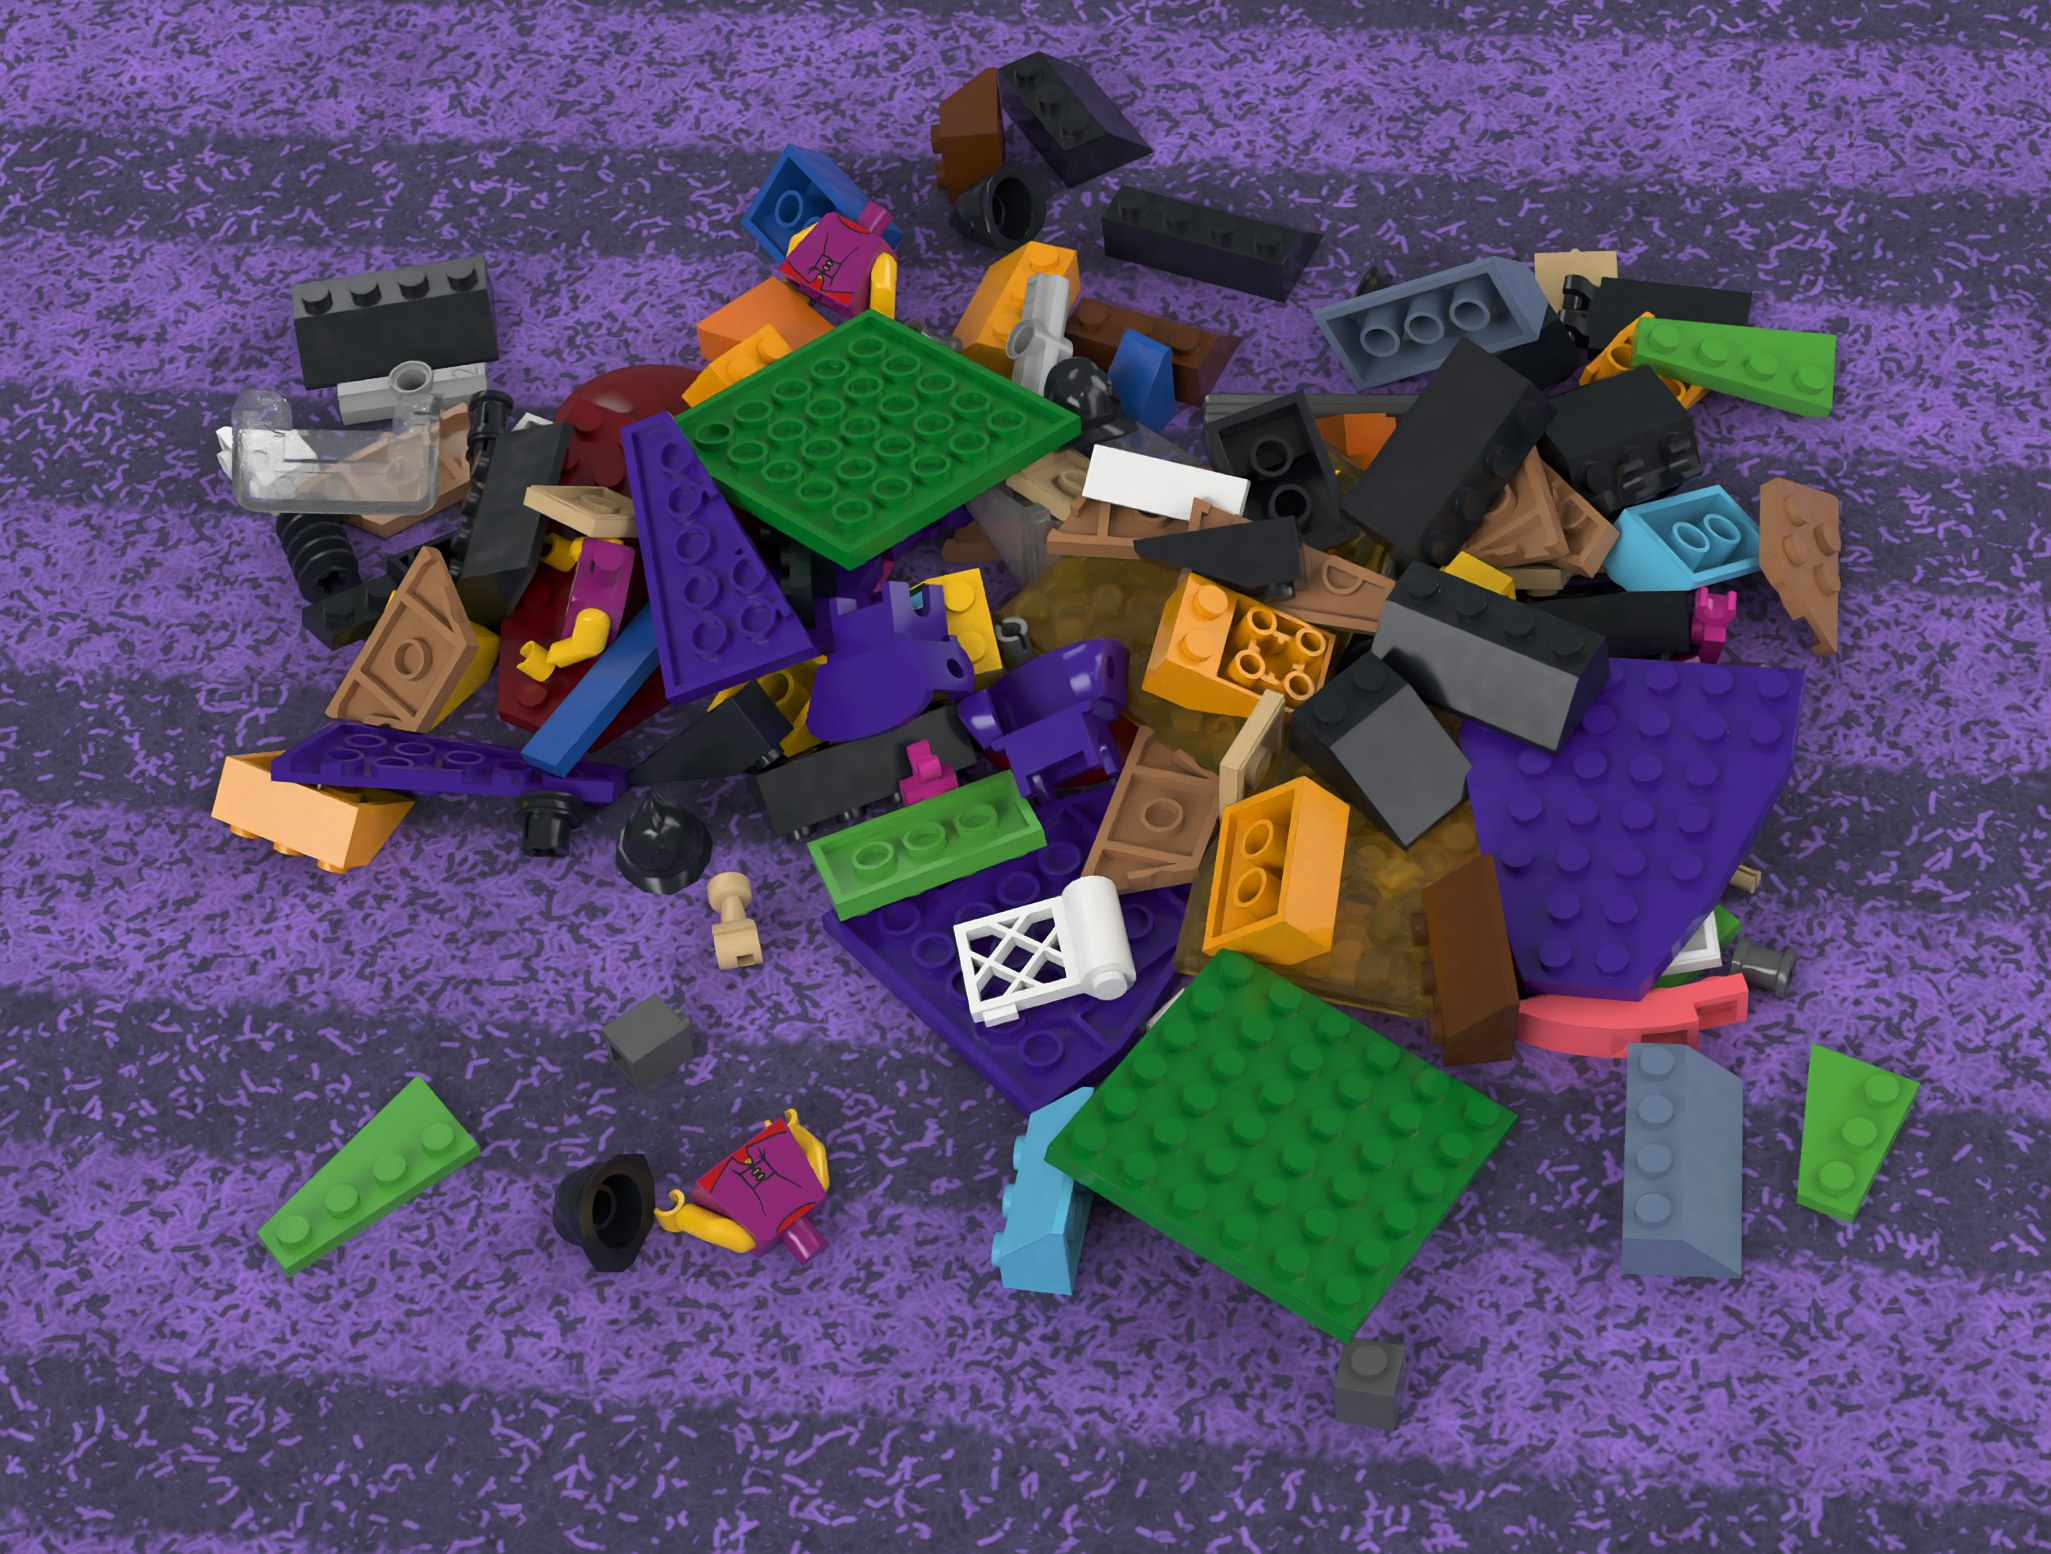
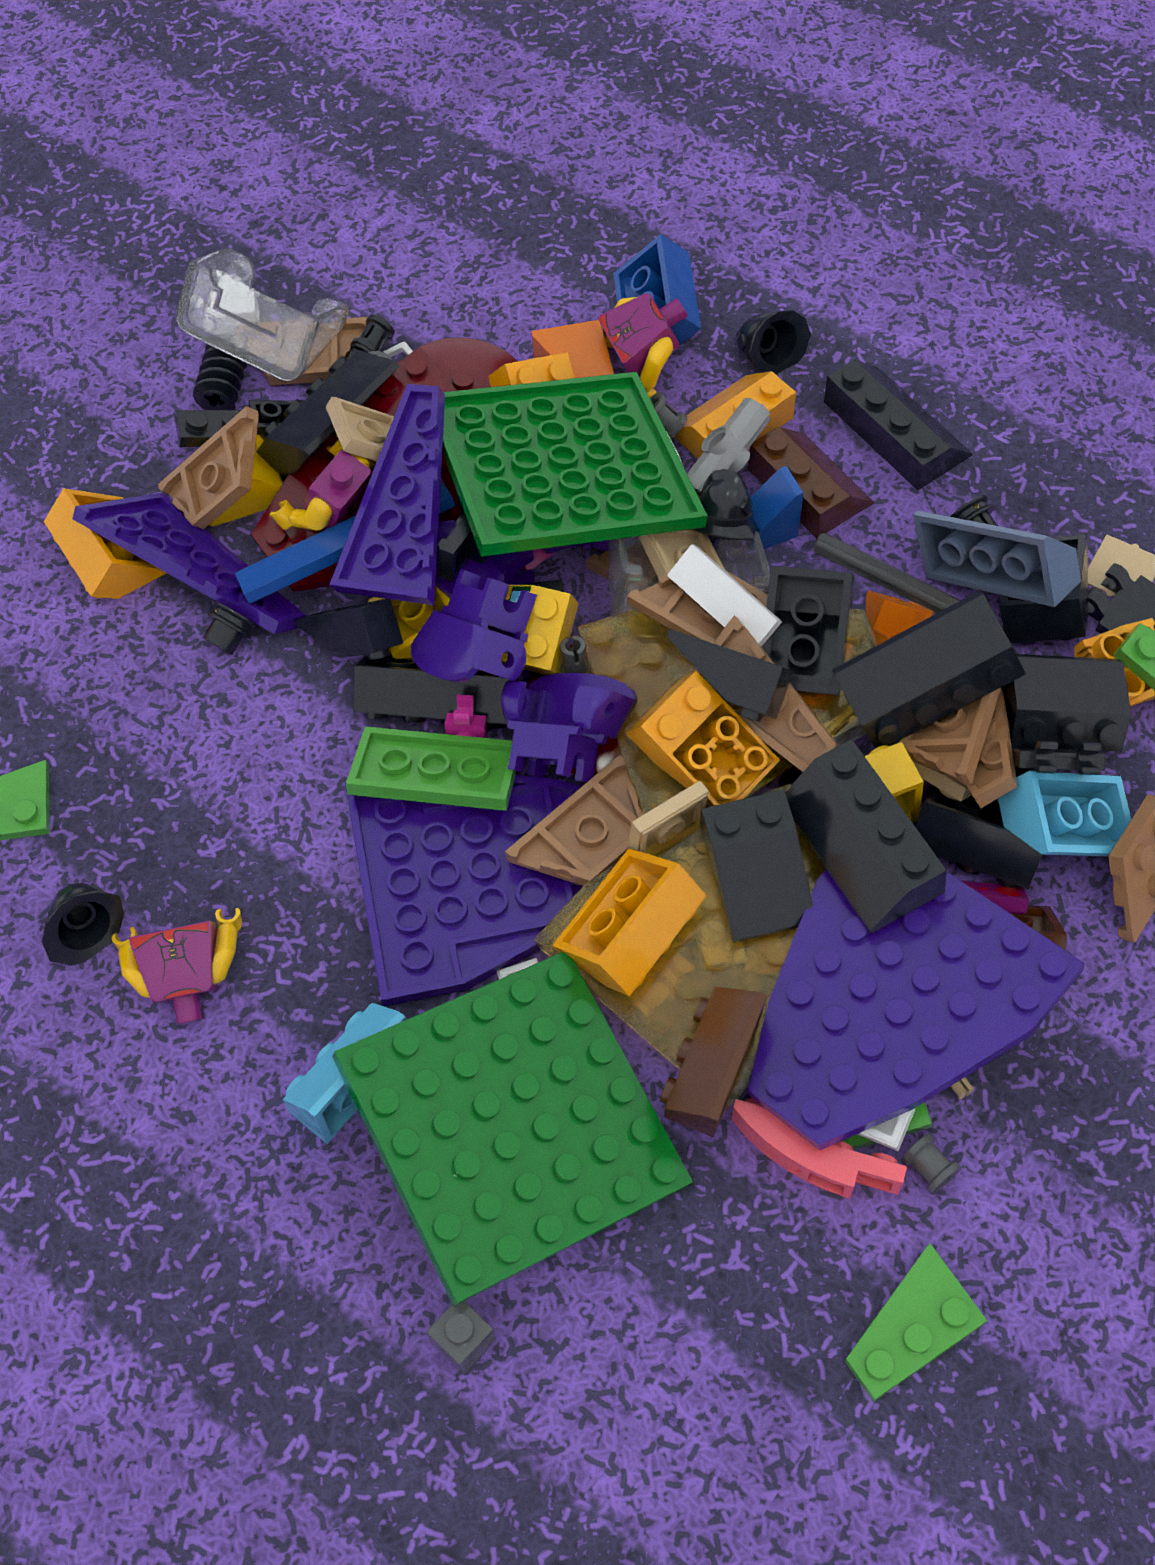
camera: 25 degrees right, 10 degrees up
black slope [292,255,499,391] -> none
light grey piece [337,361,492,425] -> none
dark grey brick [601,993,695,1092] -> none
black piece [616,790,713,895] -> none
tan leg [707,872,764,971] -> none
reddish brown slope [931,67,1005,204] -> none
white piece [953,875,1136,1027] -> none
black slope [997,51,1153,189] -> none
sand blue slope [1621,1043,1743,1279] -> none
dark pink plate [1688,587,1737,664] -> none

